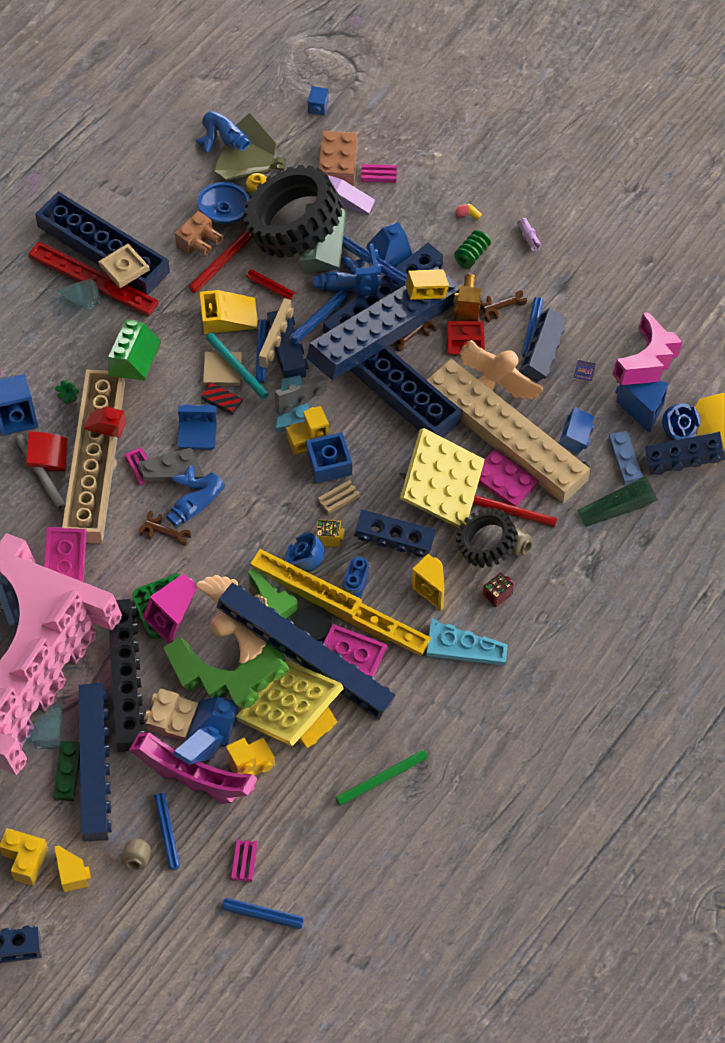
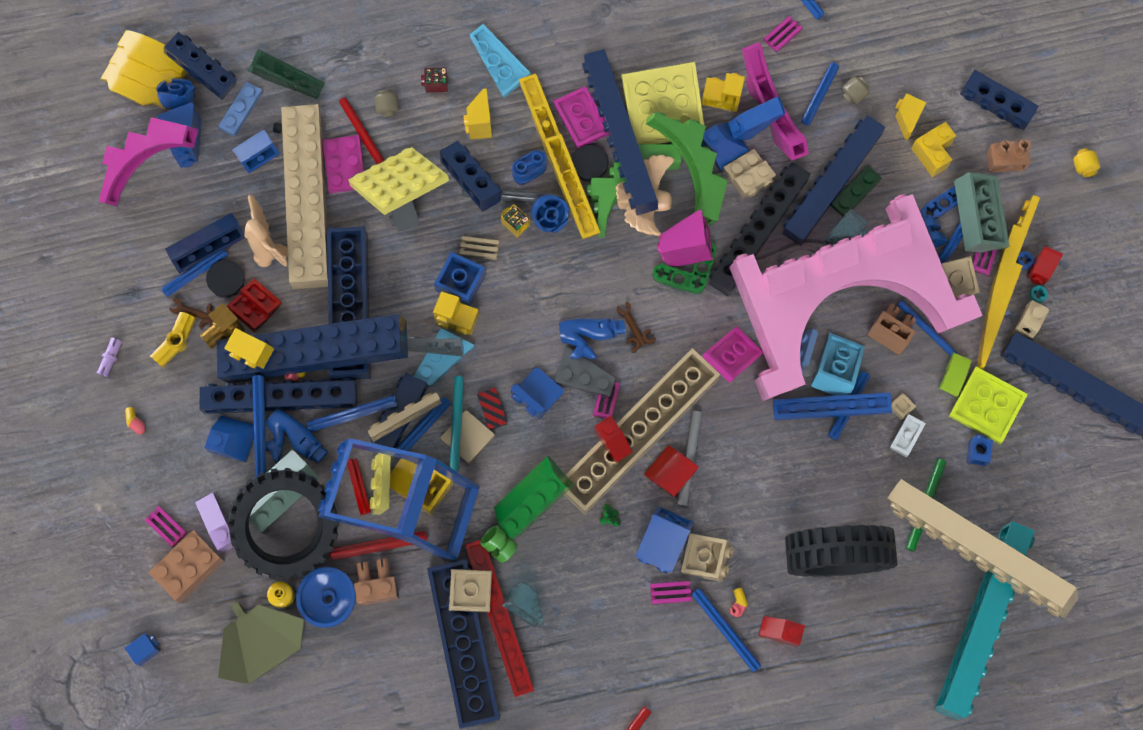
camera: 140 degrees left, 15 degrees up
blue piece [195,111,251,153] -> none
green piece [335,750,428,806] -> none
blue bracket [355,244,381,296] -> none
green piece [454,230,492,269] -> none
black tyre [456,508,518,568] -> none
clear purple tile [574,360,596,382] -> none
none -> yellow piece [150,312,196,368]
none -> black tile [206,260,245,298]
none -> blue window [318,439,480,562]
none -> light yellow plate [370,453,391,515]
none -> bright green wheel [480,525,518,563]

